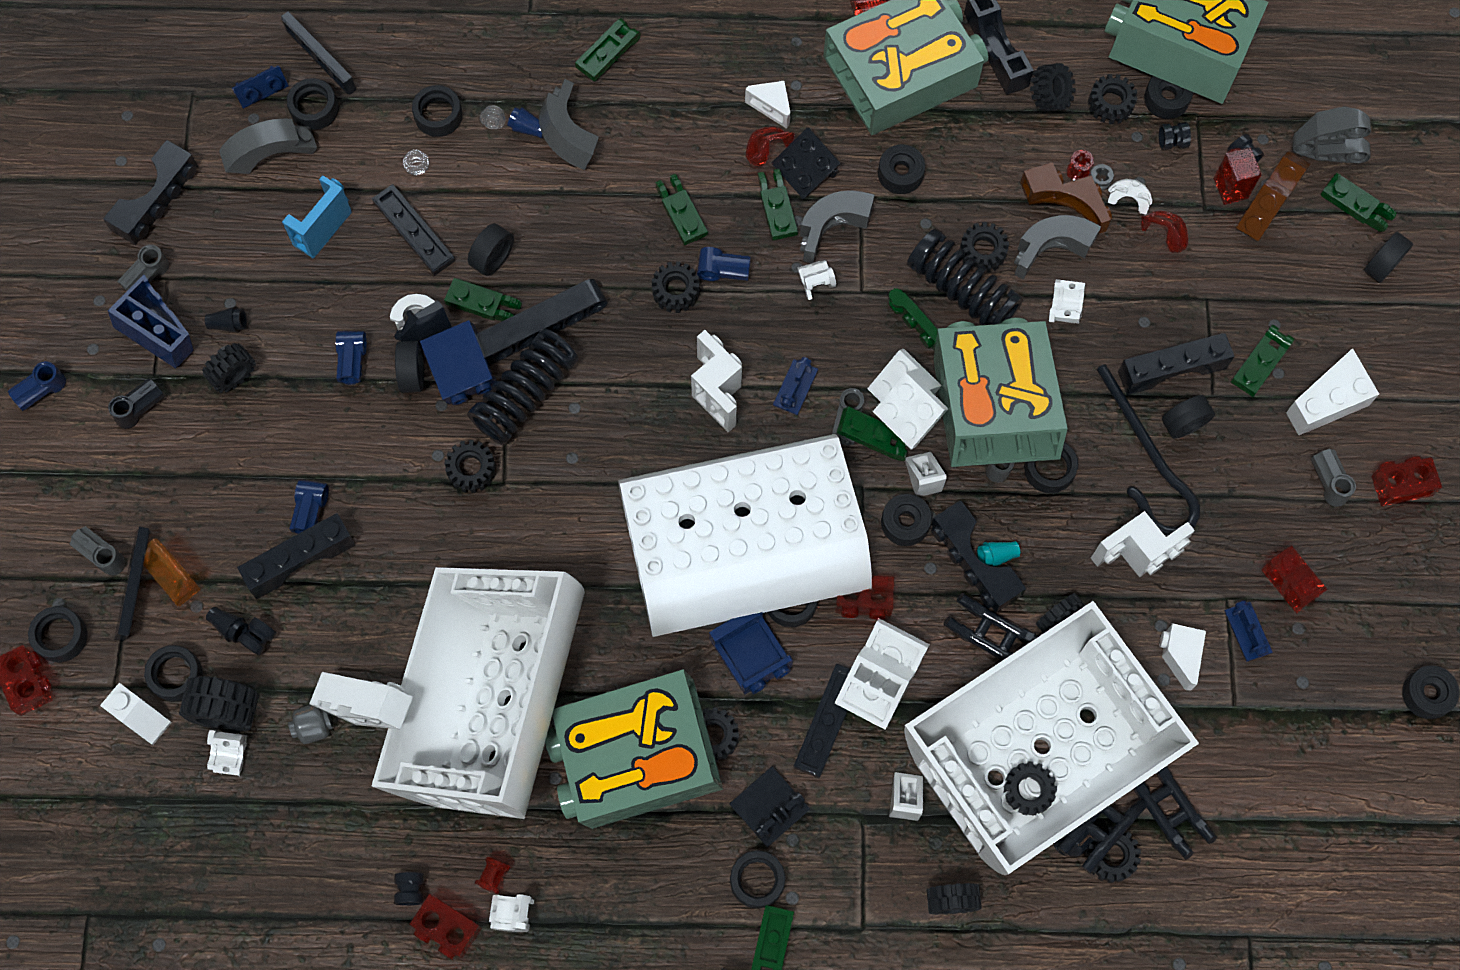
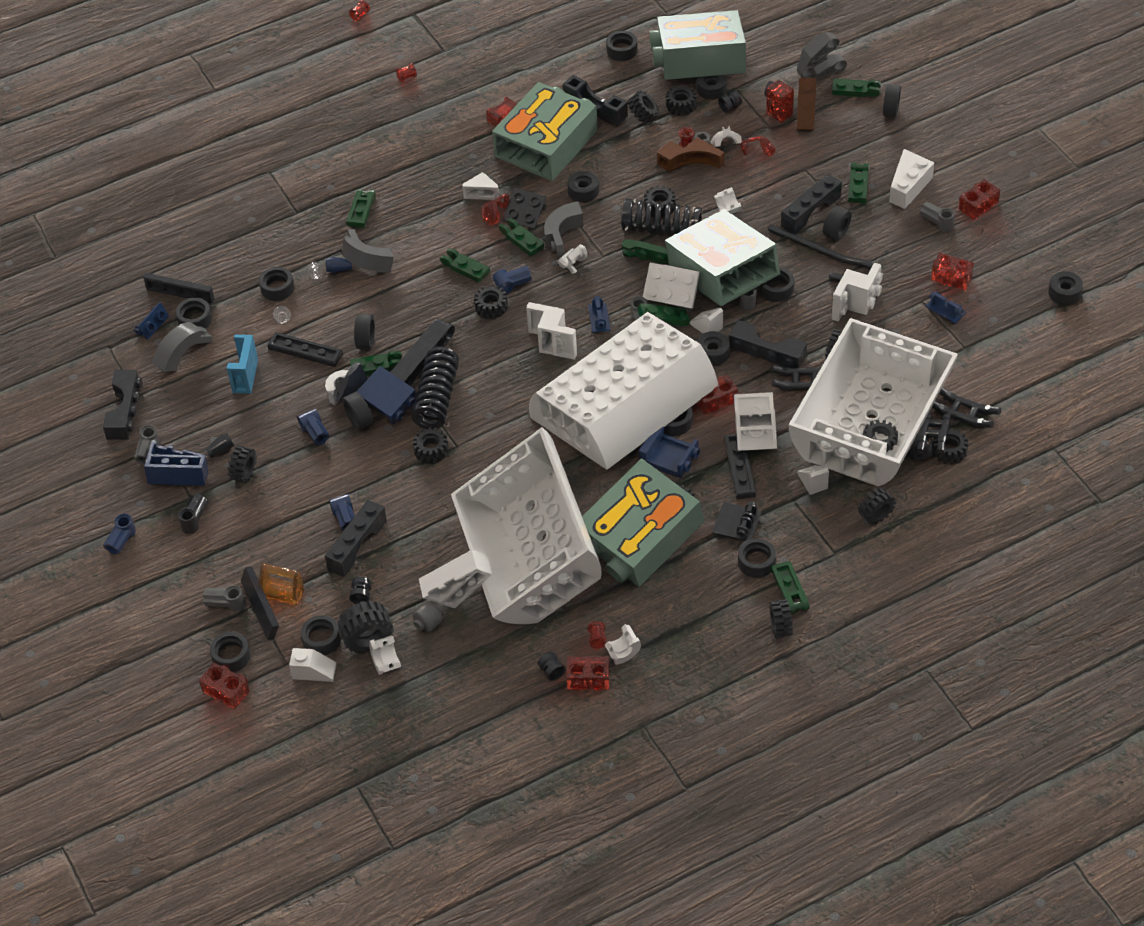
camera: 25 degrees left, 20 degrees down
black cone [206,606,249,643] -> none
teal cone [977,541,1020,567] -> none
dark grey arch [1014,215,1101,280] -> none
white slope [1159,623,1206,691] -> none

